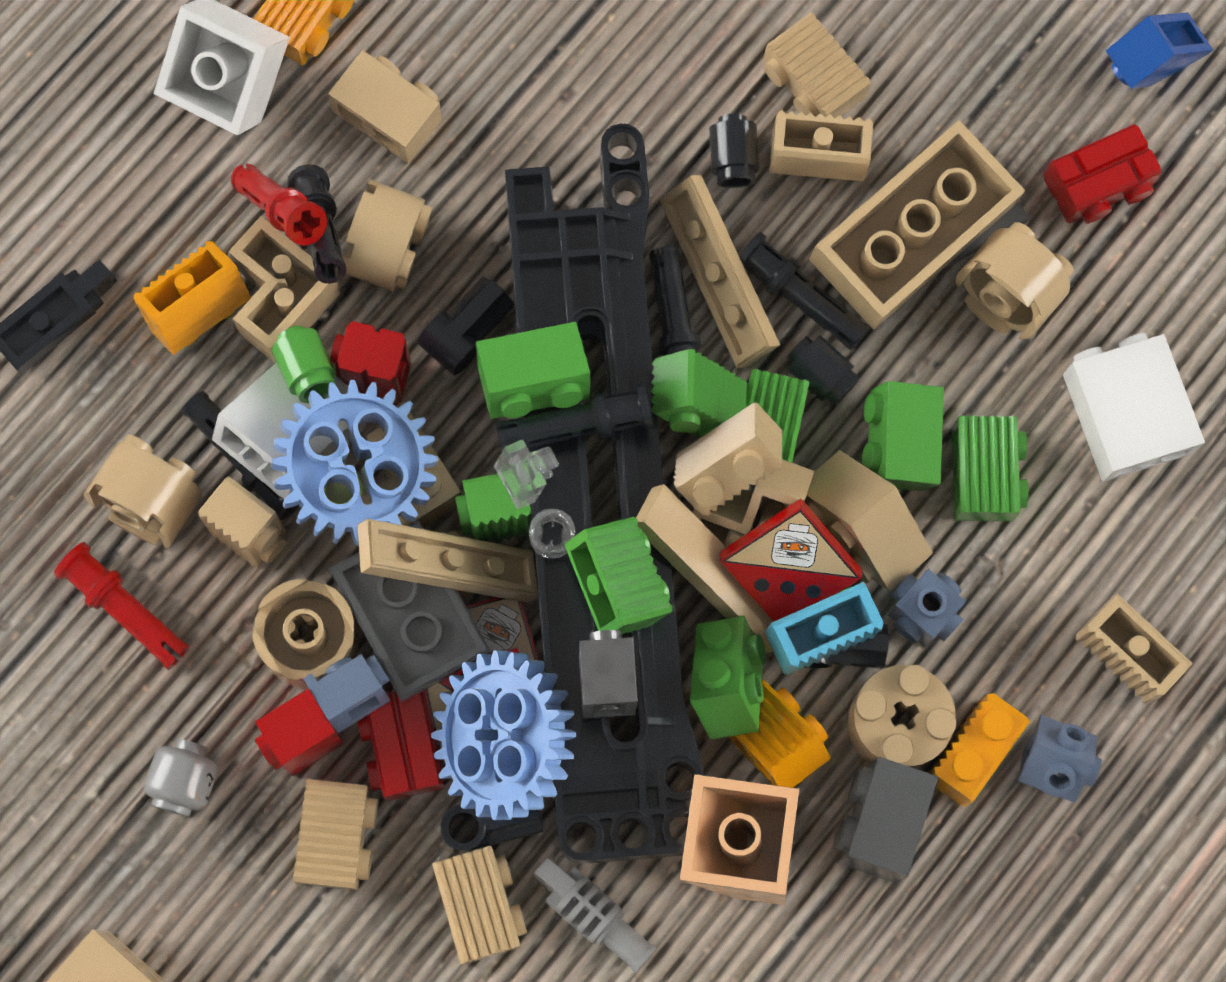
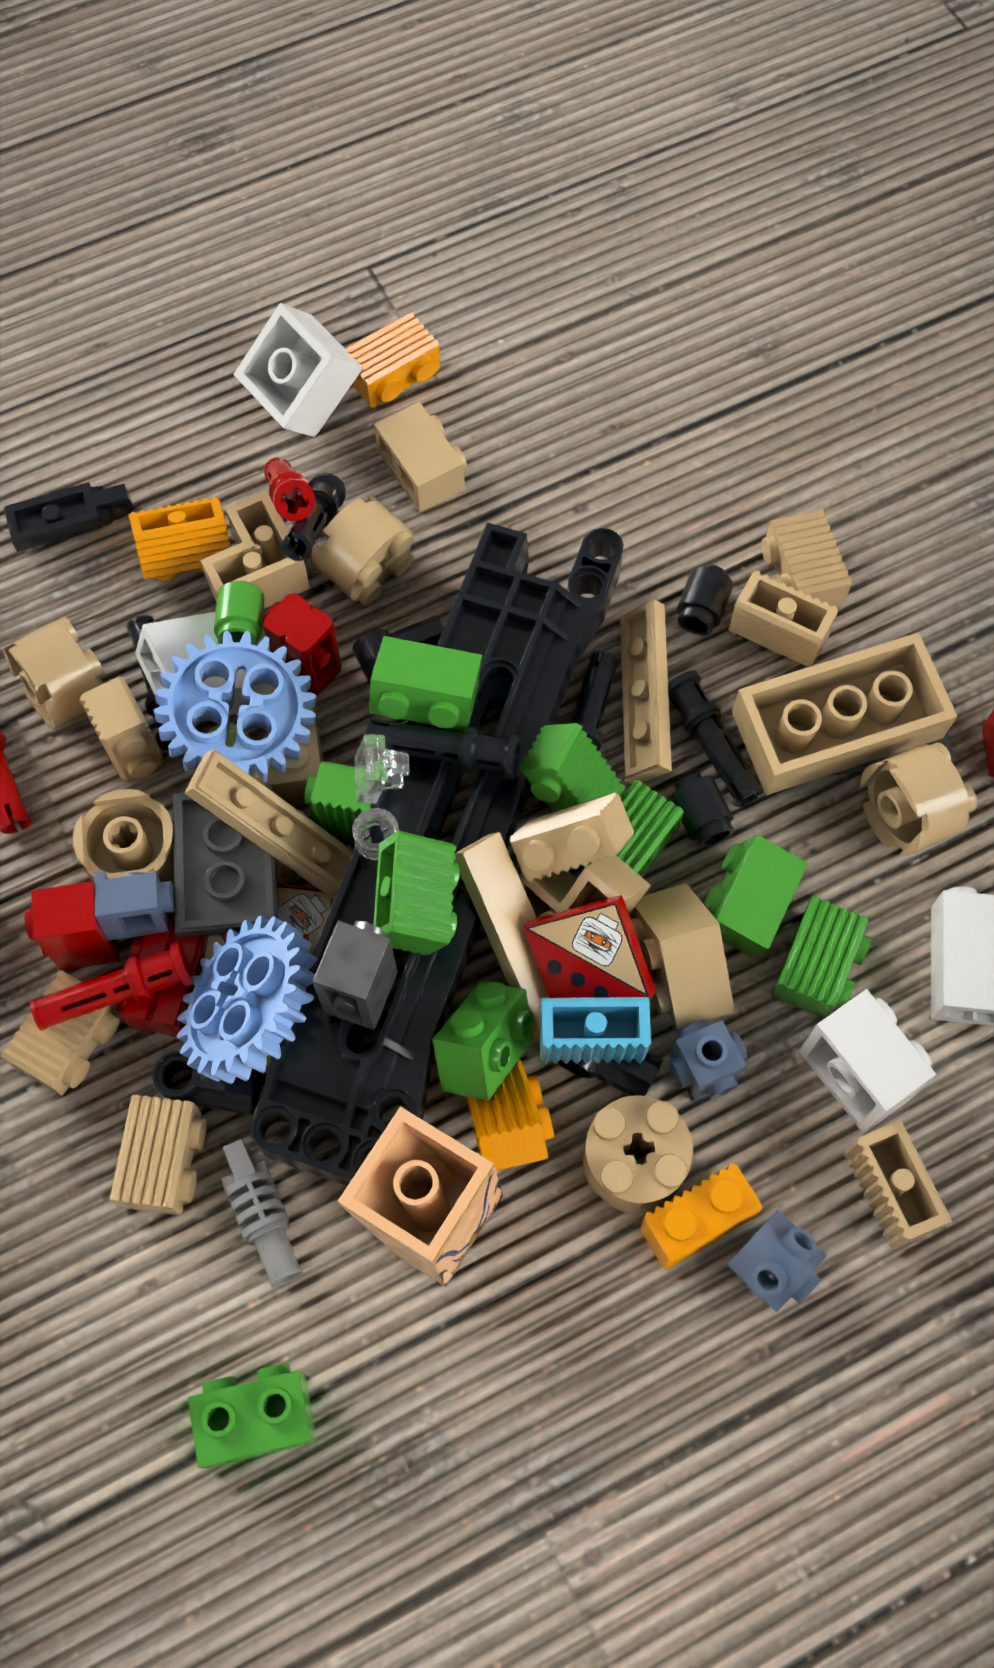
camera: 30 degrees right, 10 degrees down
dark grey piece [832,757,938,882] -> none
none -> red pin [30,941,194,1031]
none -> white brick [799,989,937,1134]

